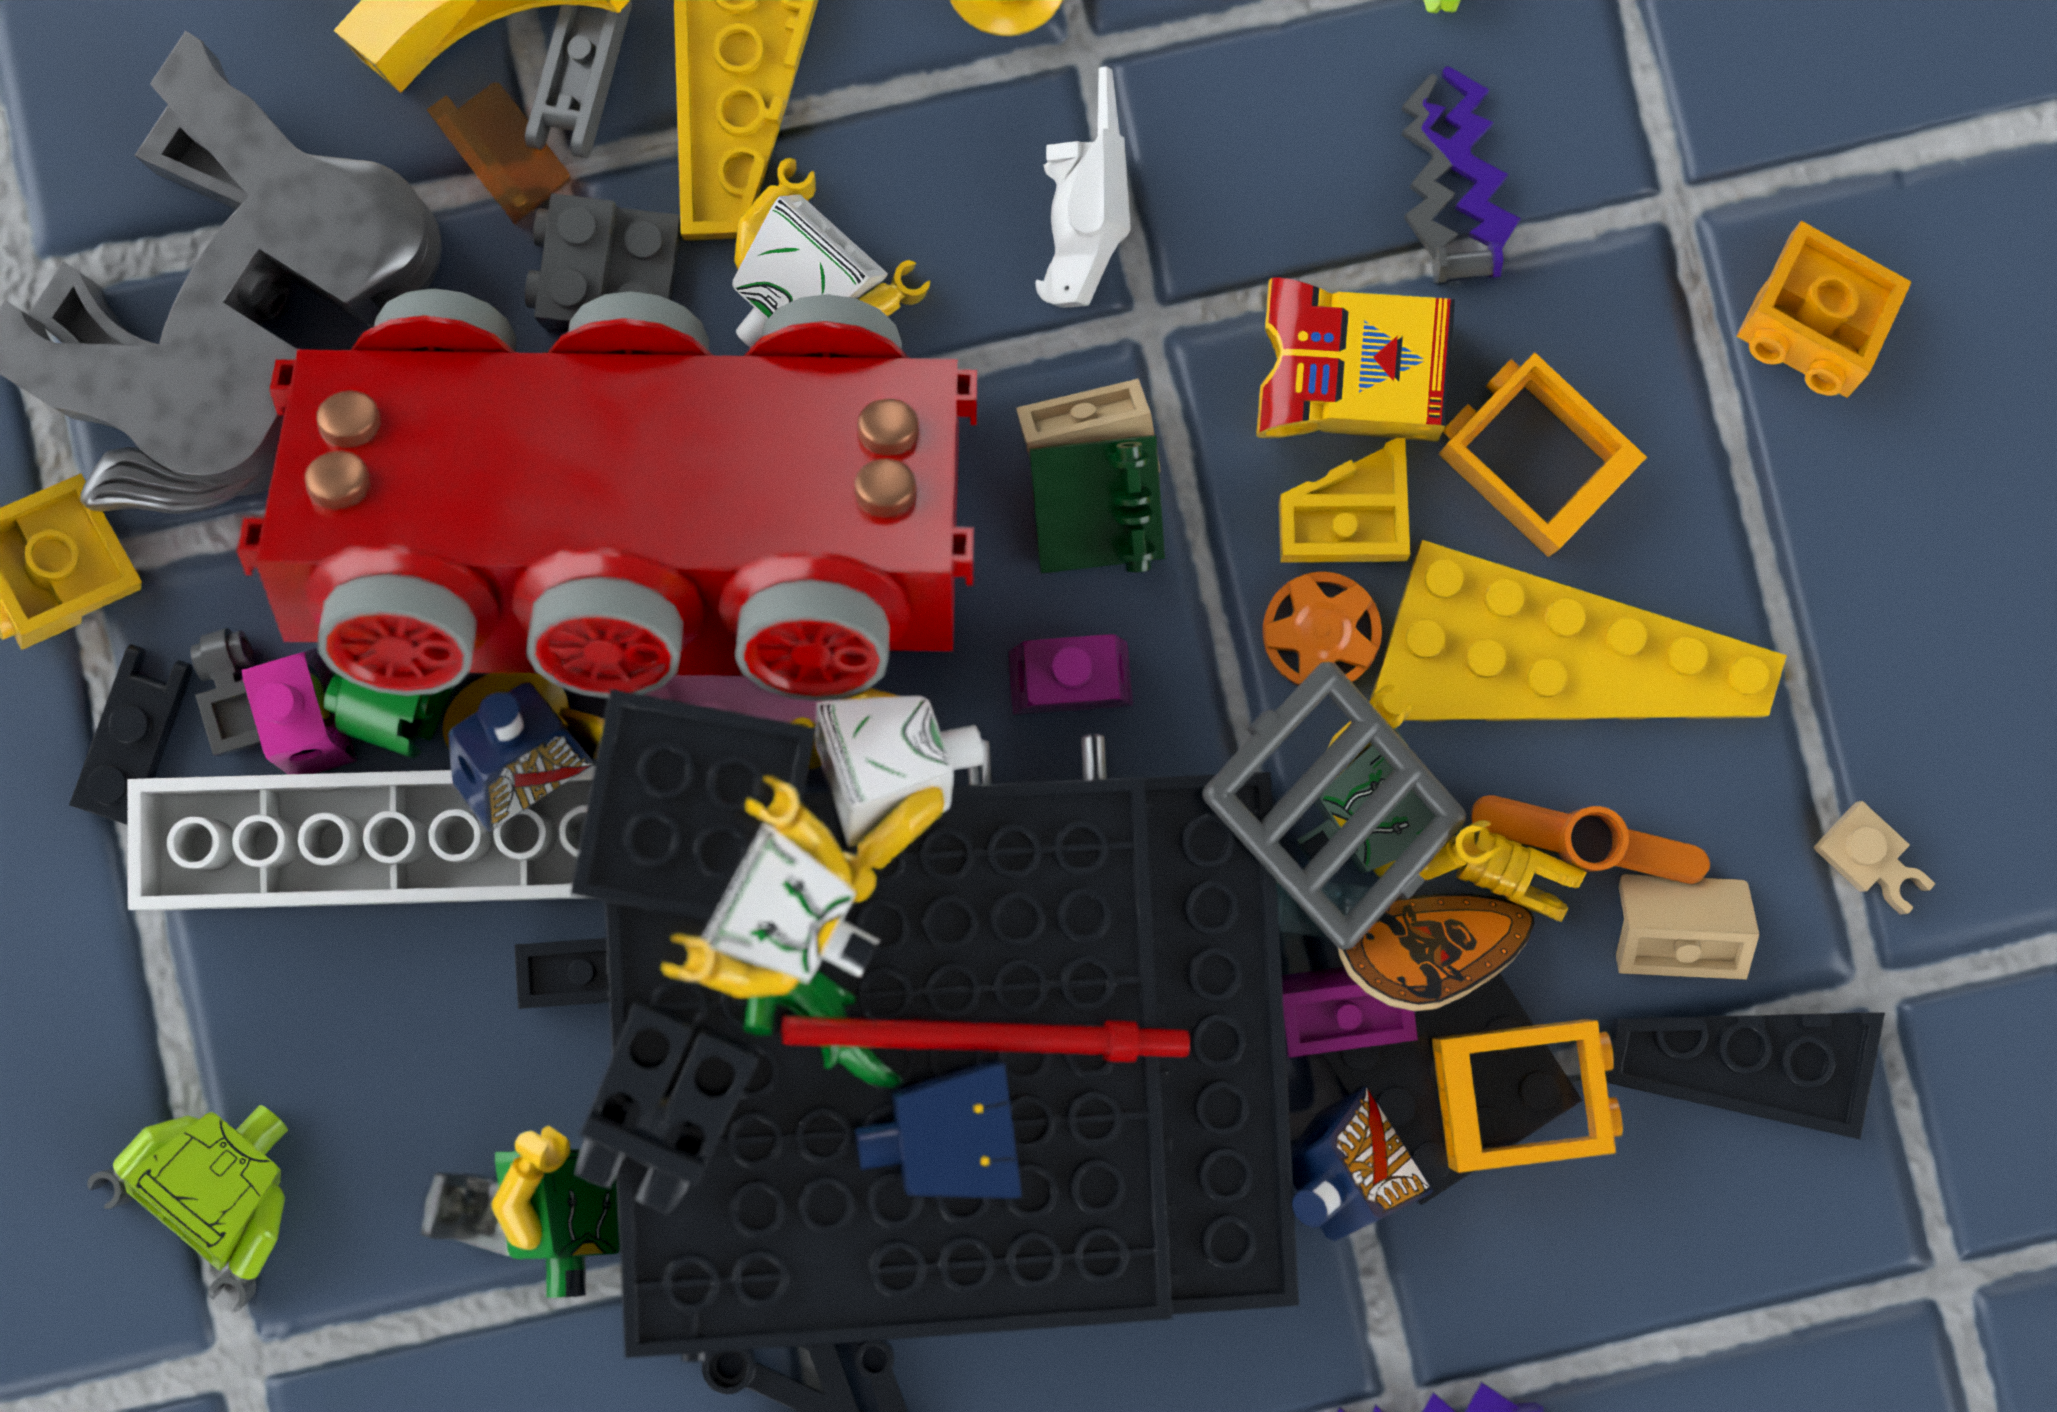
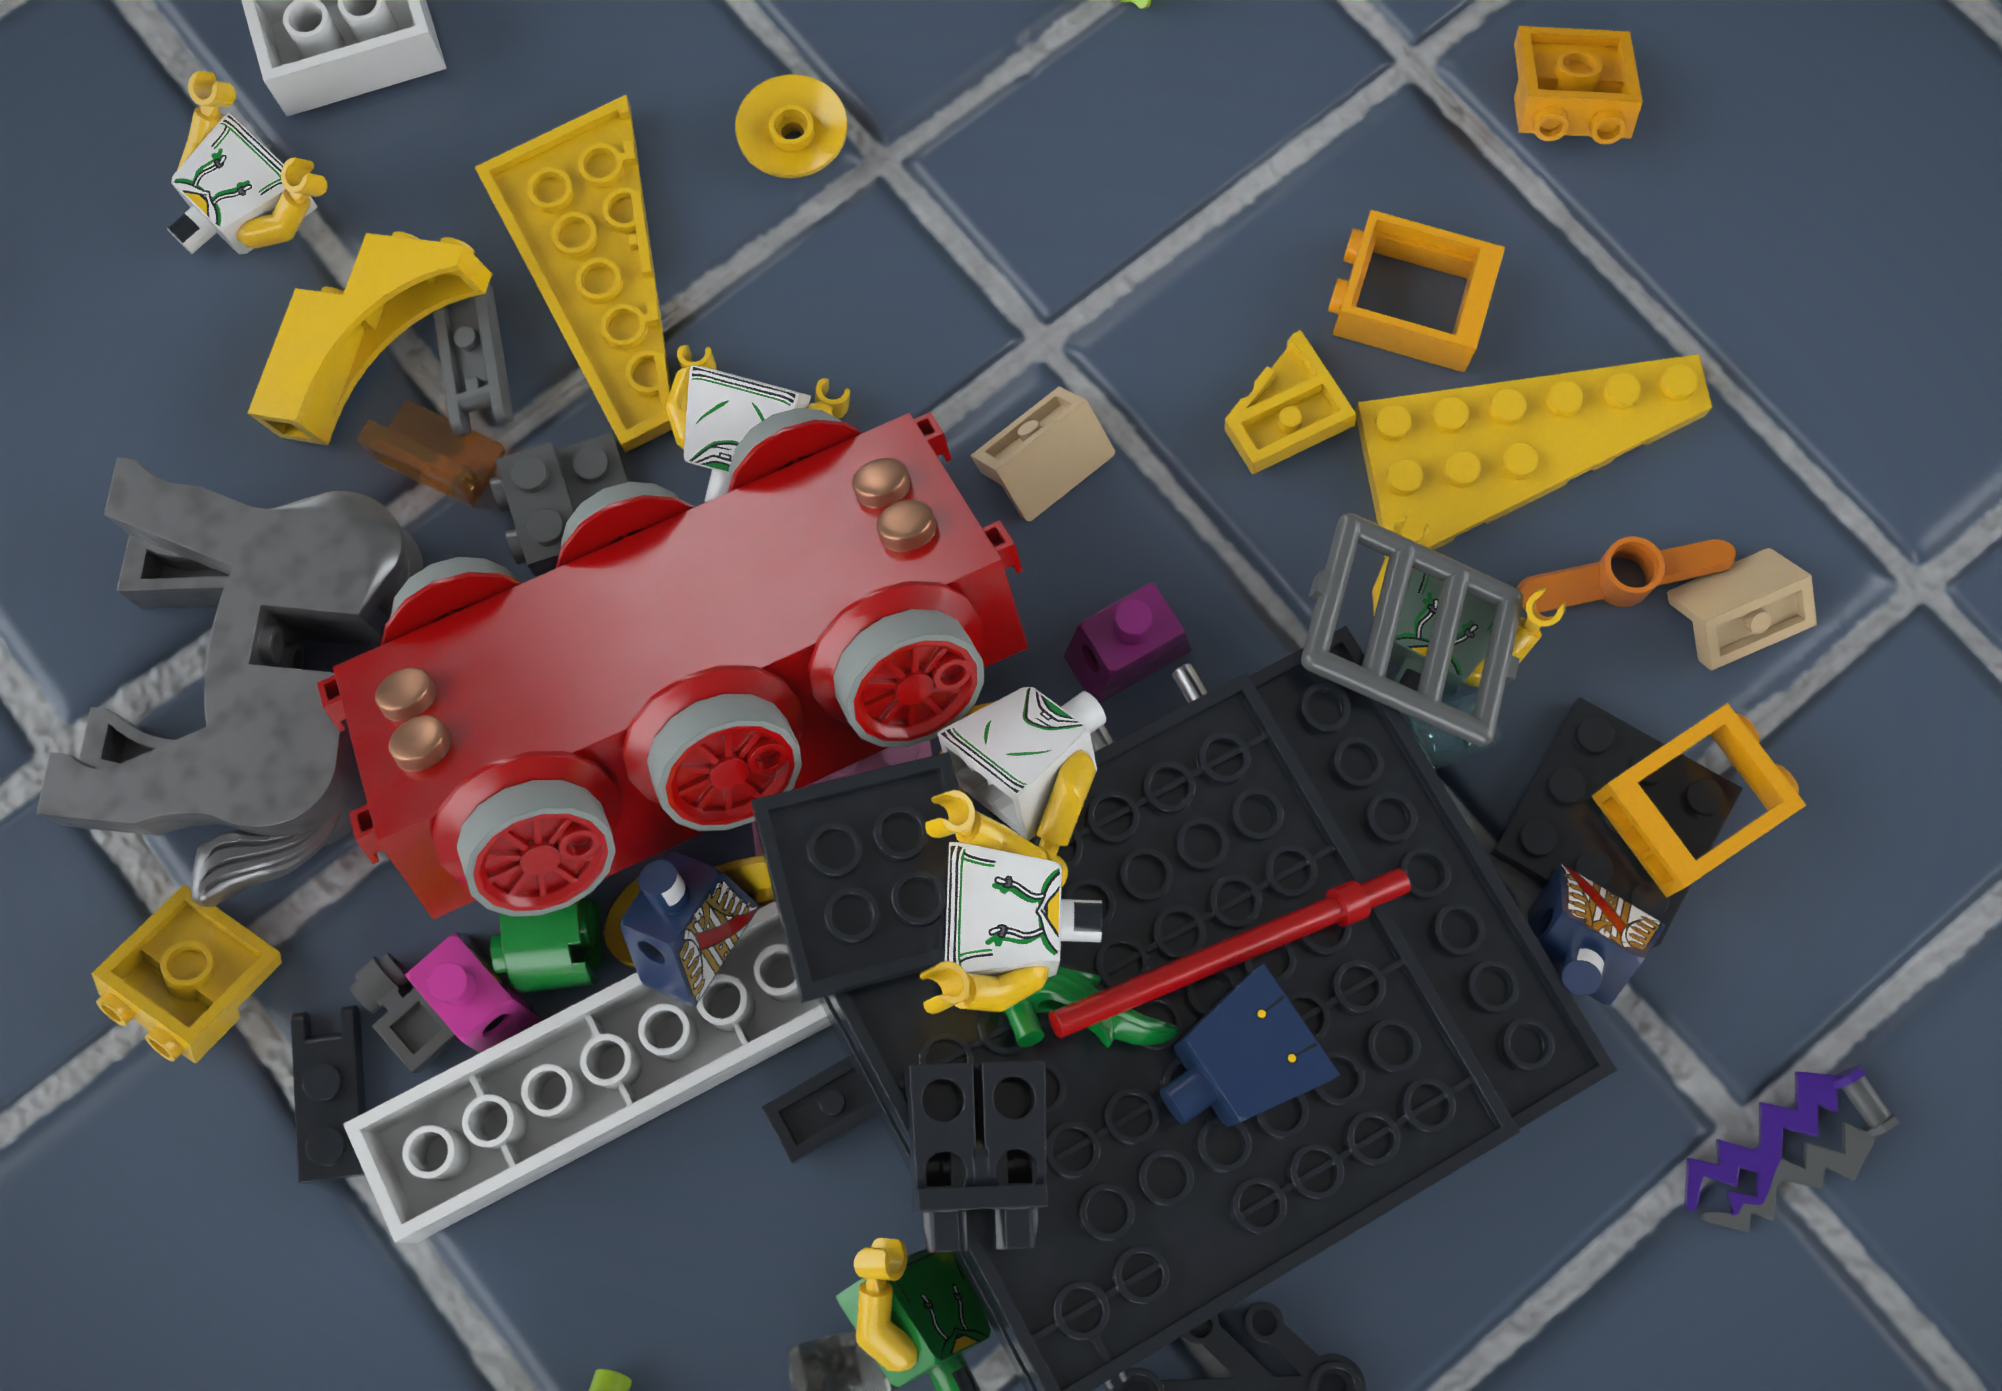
camera: 25 degrees left, 10 degrees down
dark green hinge [1029,434,1165,574] -> none
white animal [1035,67,1131,308] -> none
piece [1256,277,1455,442] -> none
orange wheel [1262,572,1382,686] -> none
magenta panel [1282,967,1418,1058] -> none
shield [1339,894,1535,1011] -> none
piece [1401,66,1521,283] -> none
yellow hinge [1456,828,1587,922] -> none
black wing [1605,1012,1885,1139] -> none
tan plate [1813,801,1936,915] -> none

